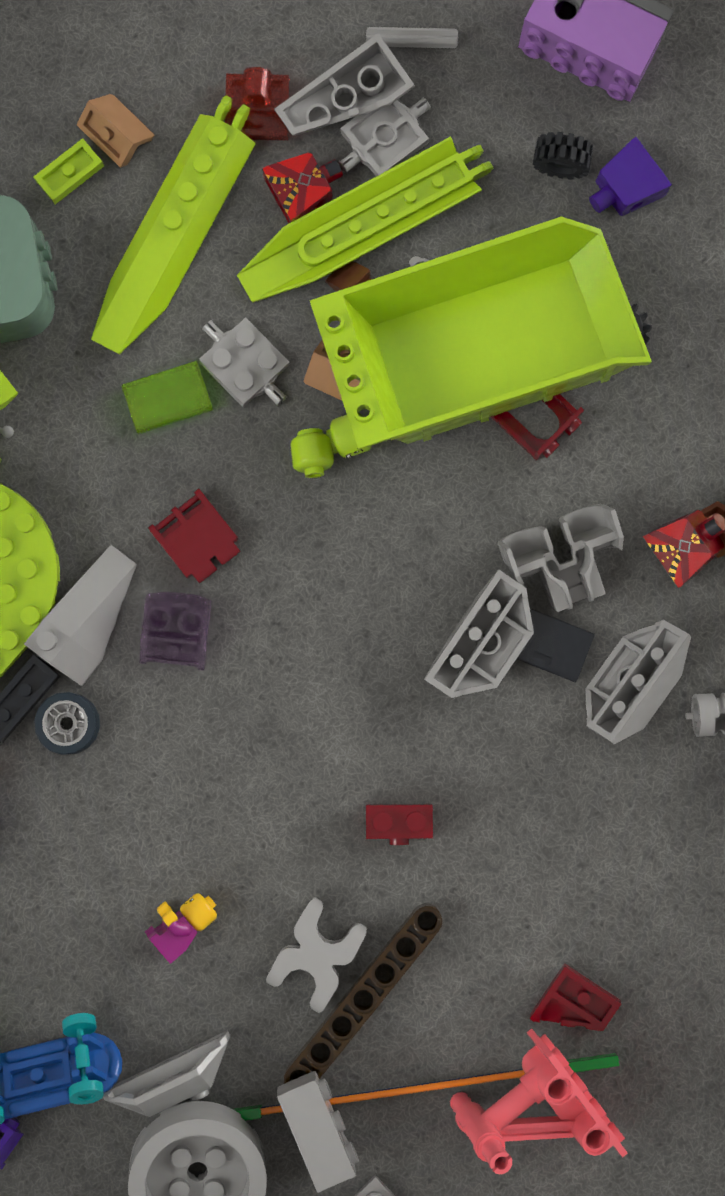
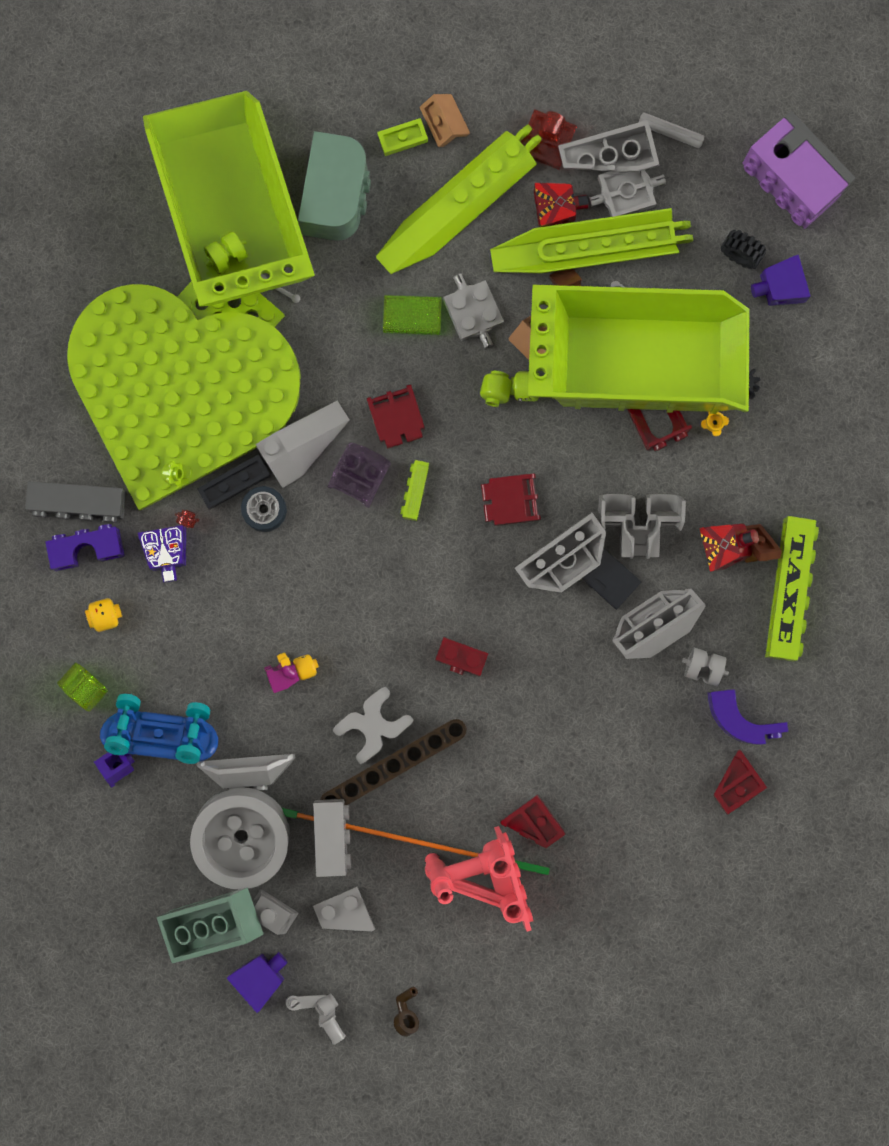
camera: 20 degrees right, 0 degrees up
none -> lime piece [400,460,429,521]
none -> dark red plate [481,473,541,526]
none -> yellow plate [701,412,729,436]

